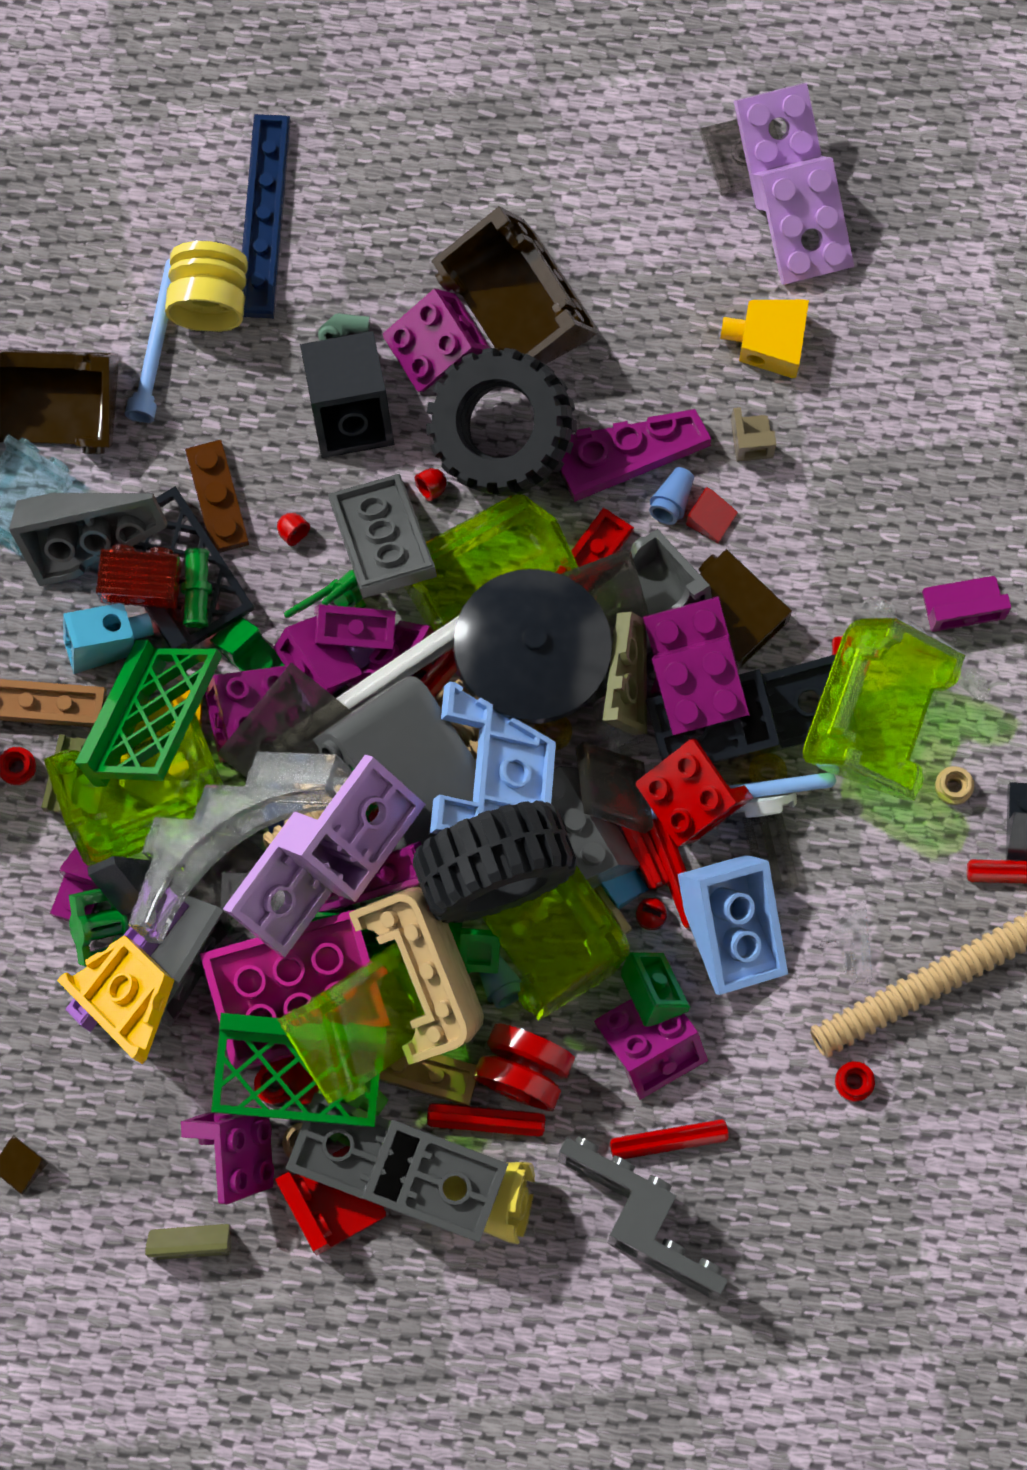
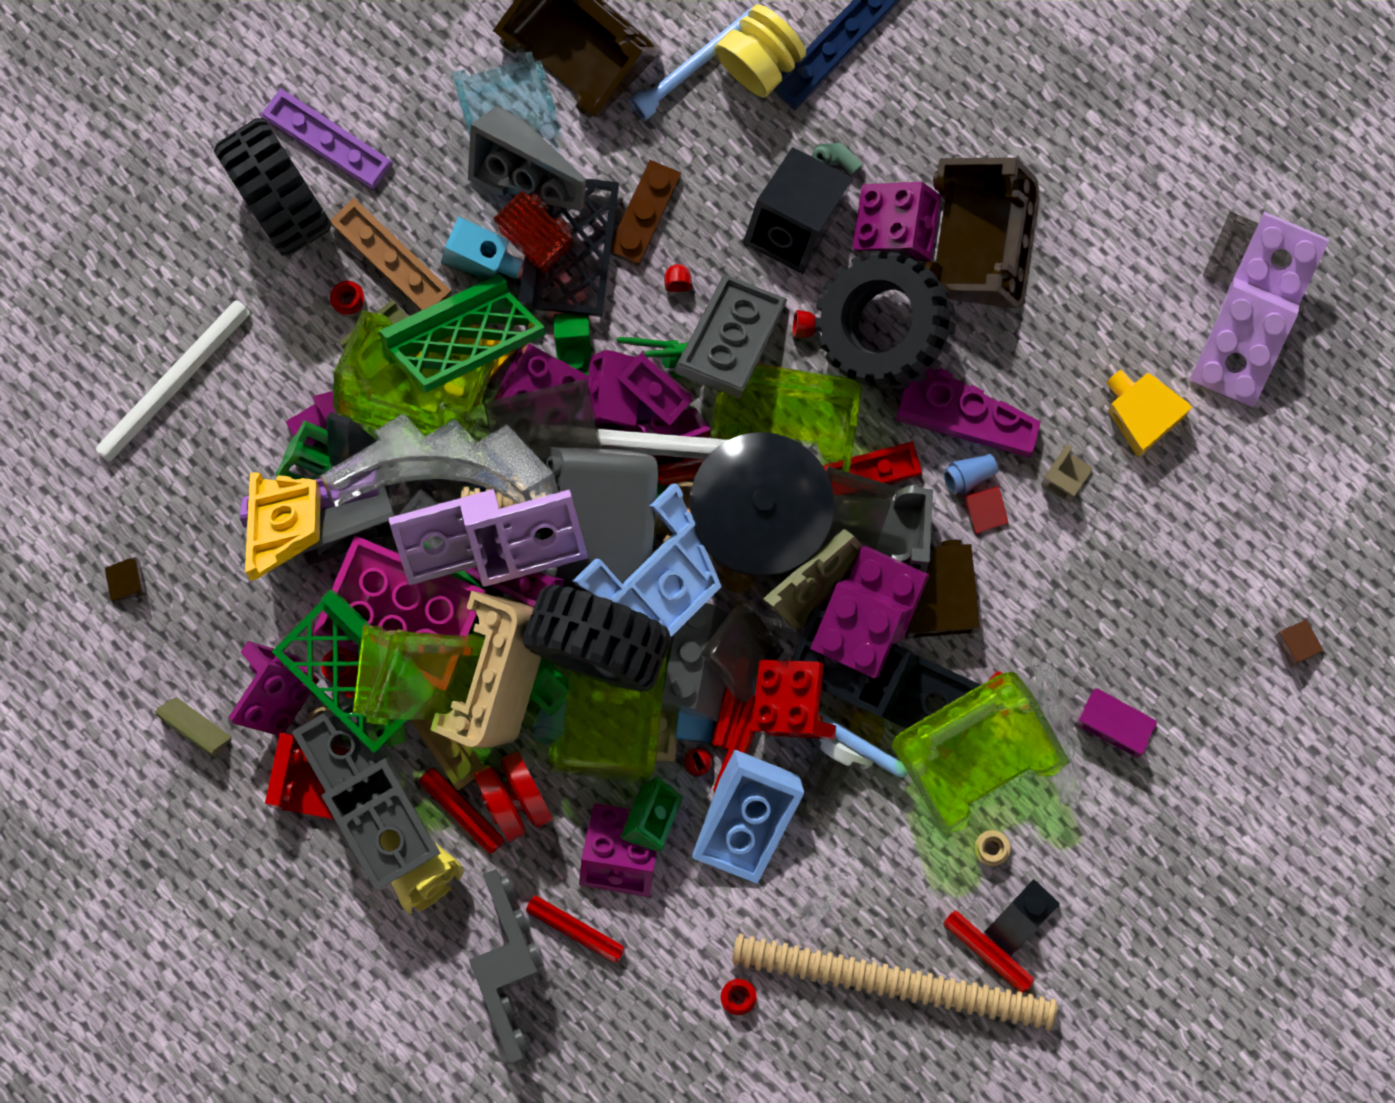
camera: 40 degrees right, 5 degrees up
green pin [181,548,212,628] -> none

